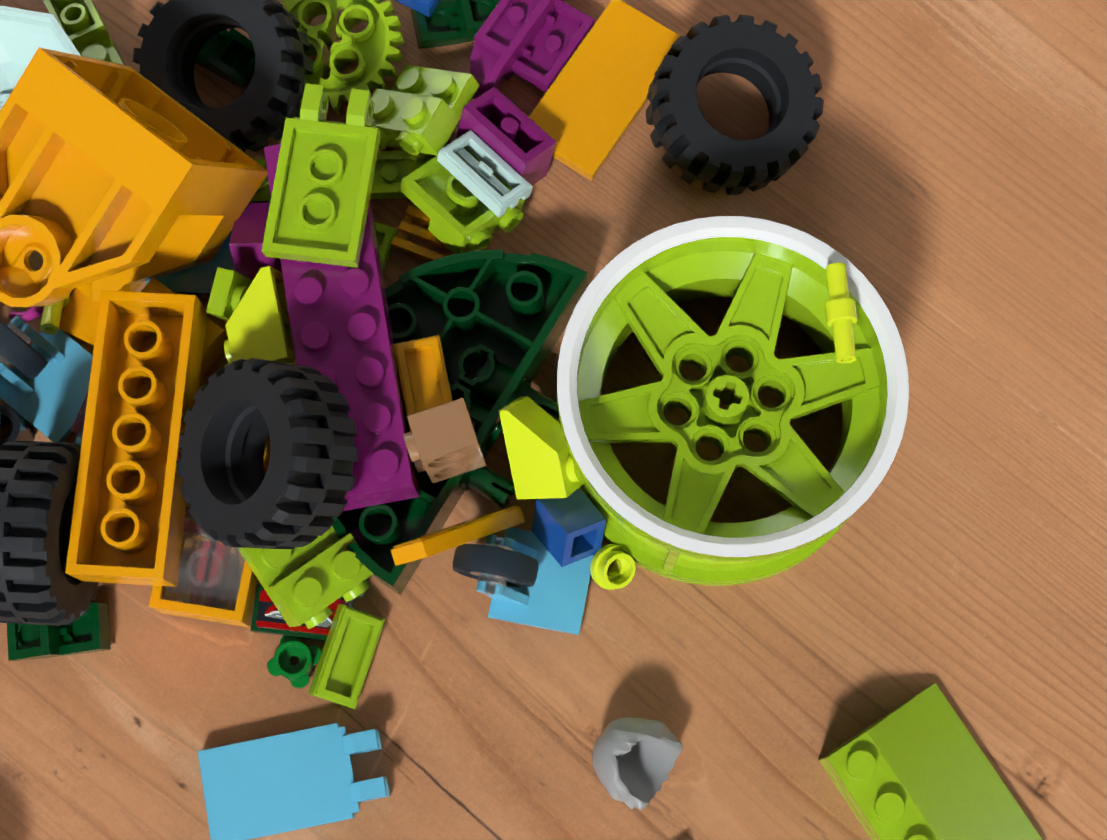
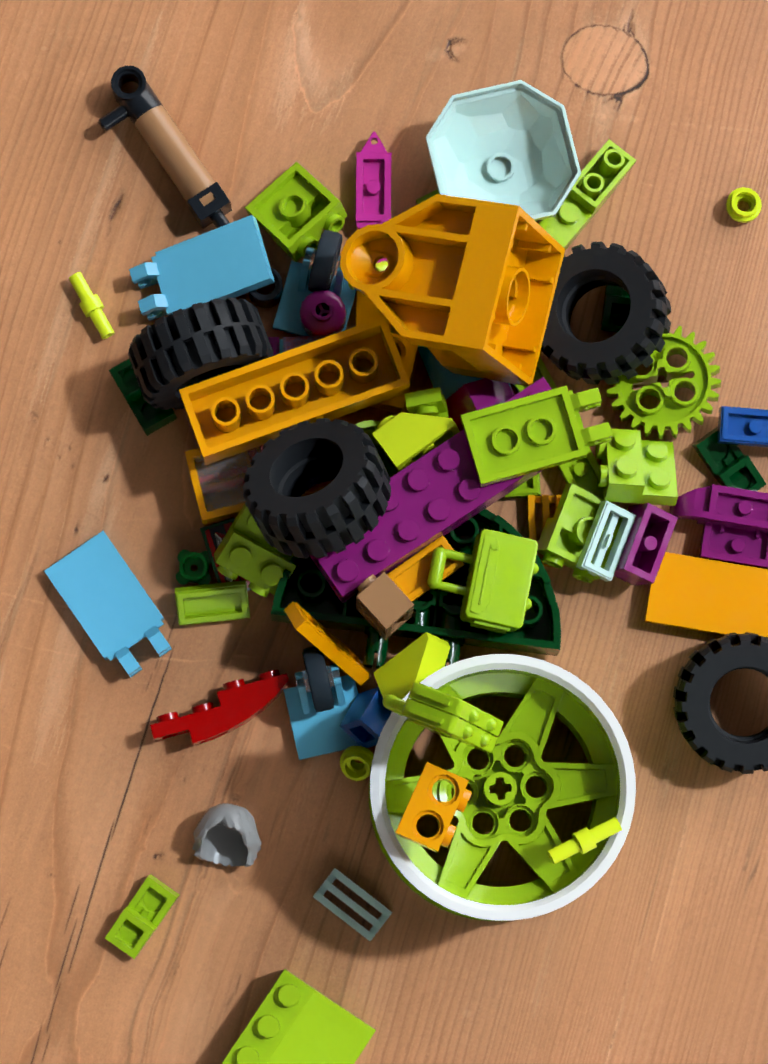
camera: 60 degrees right, 5 degrees up
none -> red slope [150,669,290,746]
none -> magenta head [300,290,346,339]
none -> light aqua tile [313,868,393,941]
none -> lime piece [382,683,504,753]
none -> light orange brick [395,762,472,852]
none -> lime piece [427,529,539,634]

